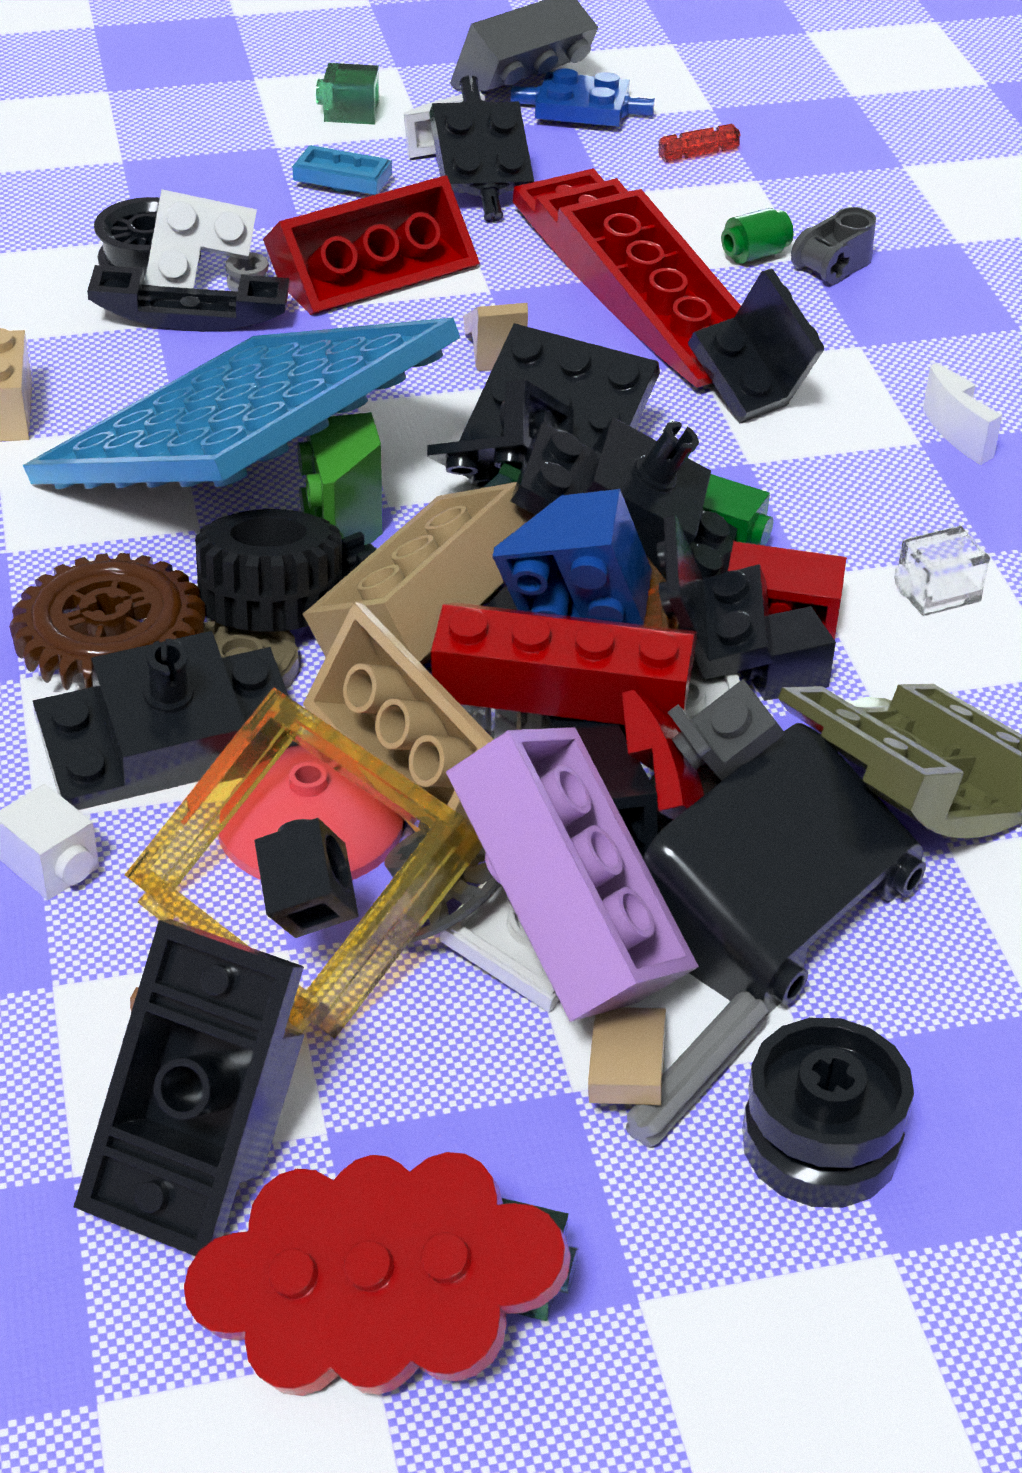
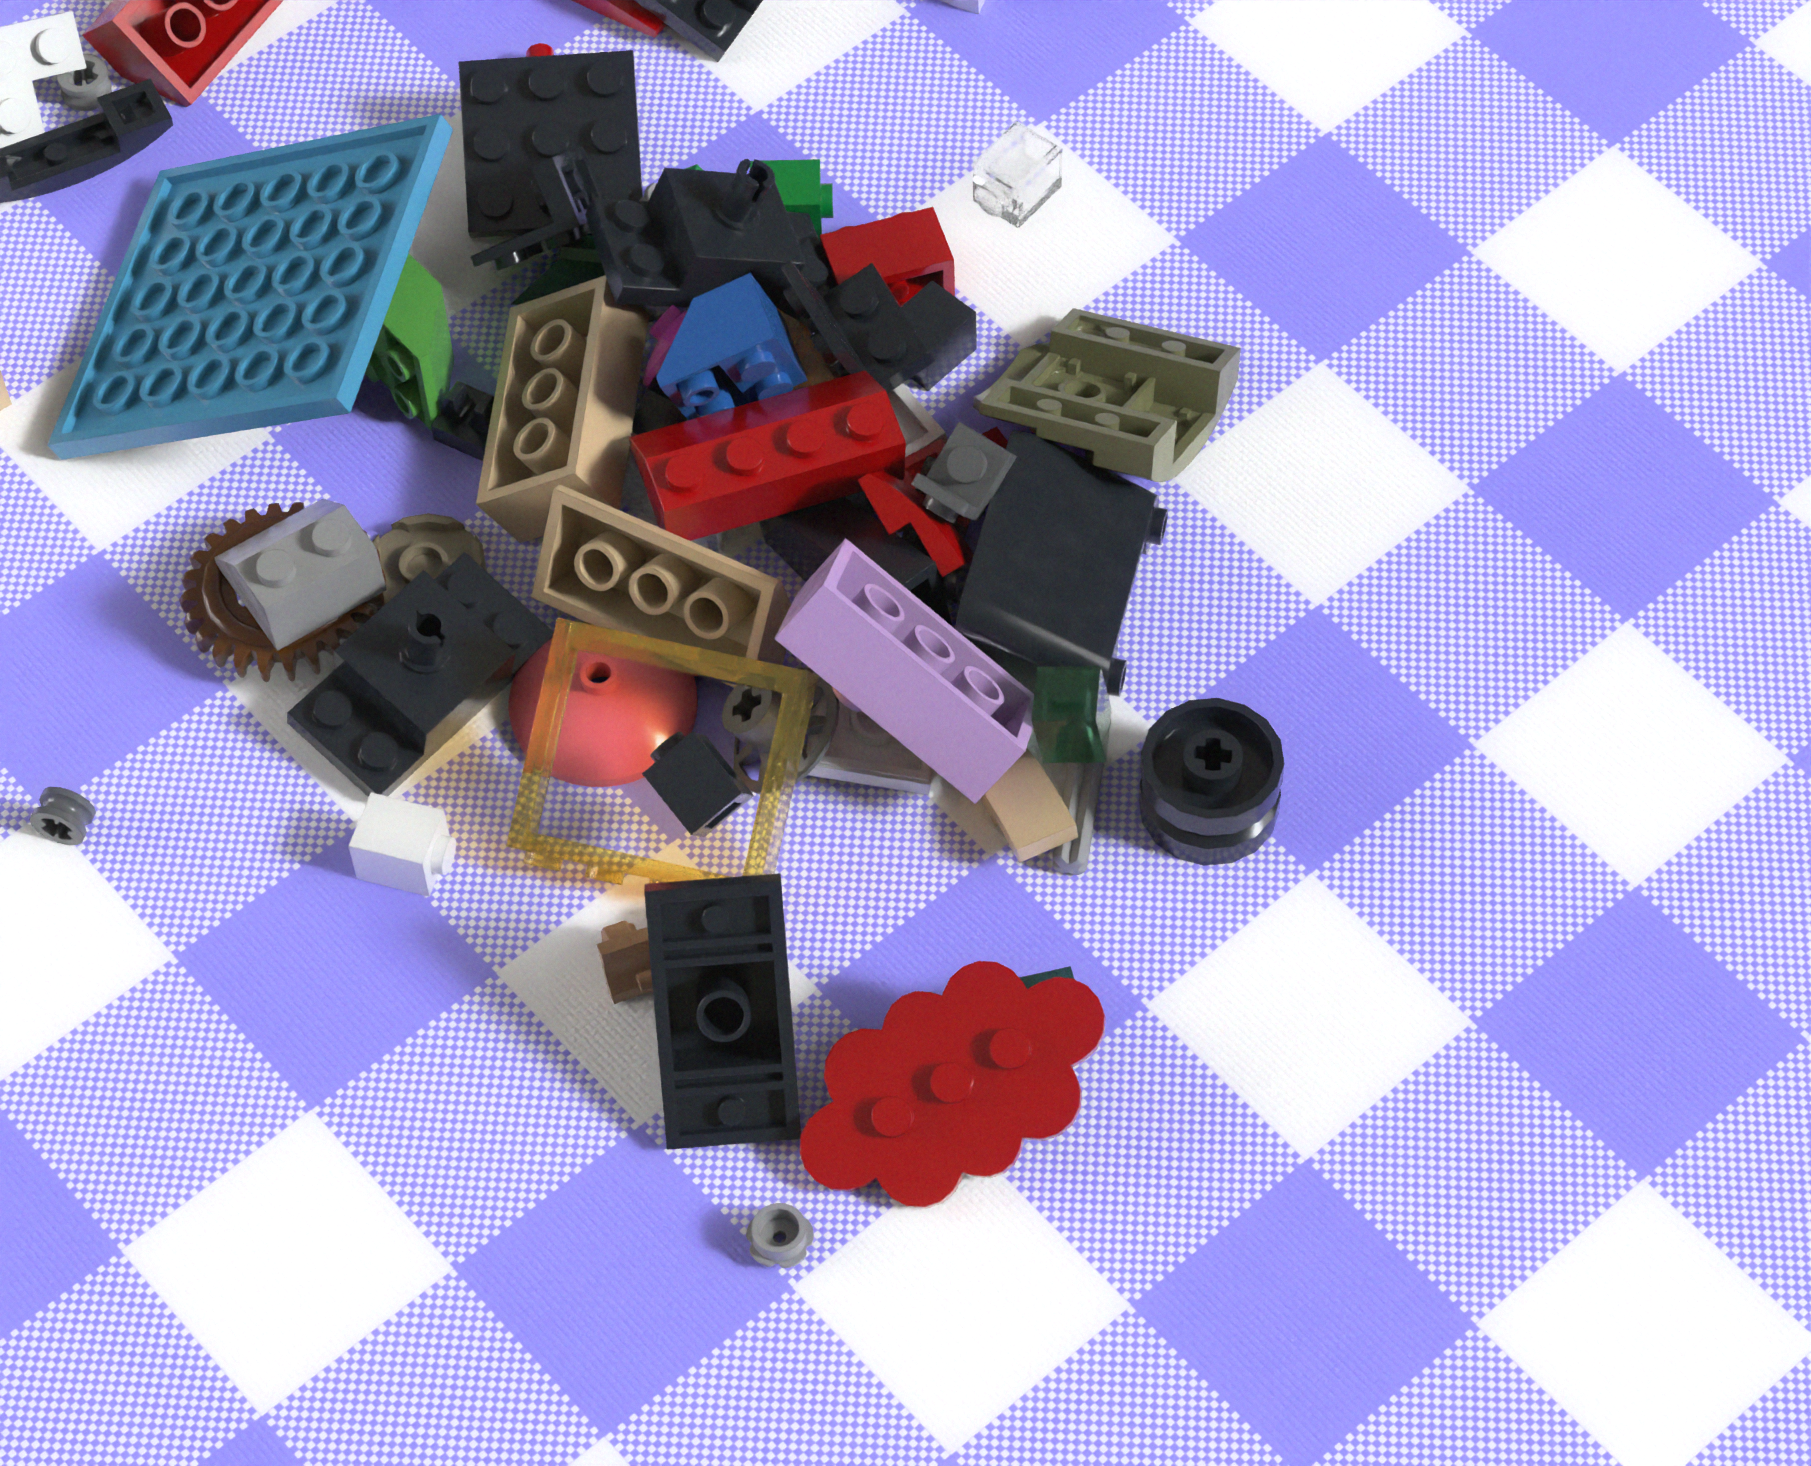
camera: 25 degrees left, 15 degrees up
black tyre [195,509,342,632] -> none
tan slope [463,303,528,371] -> none
none -> light grey slope [214,498,387,651]
none -> light grey plate [746,1203,814,1269]
none -> clear green brick [1031,666,1111,763]

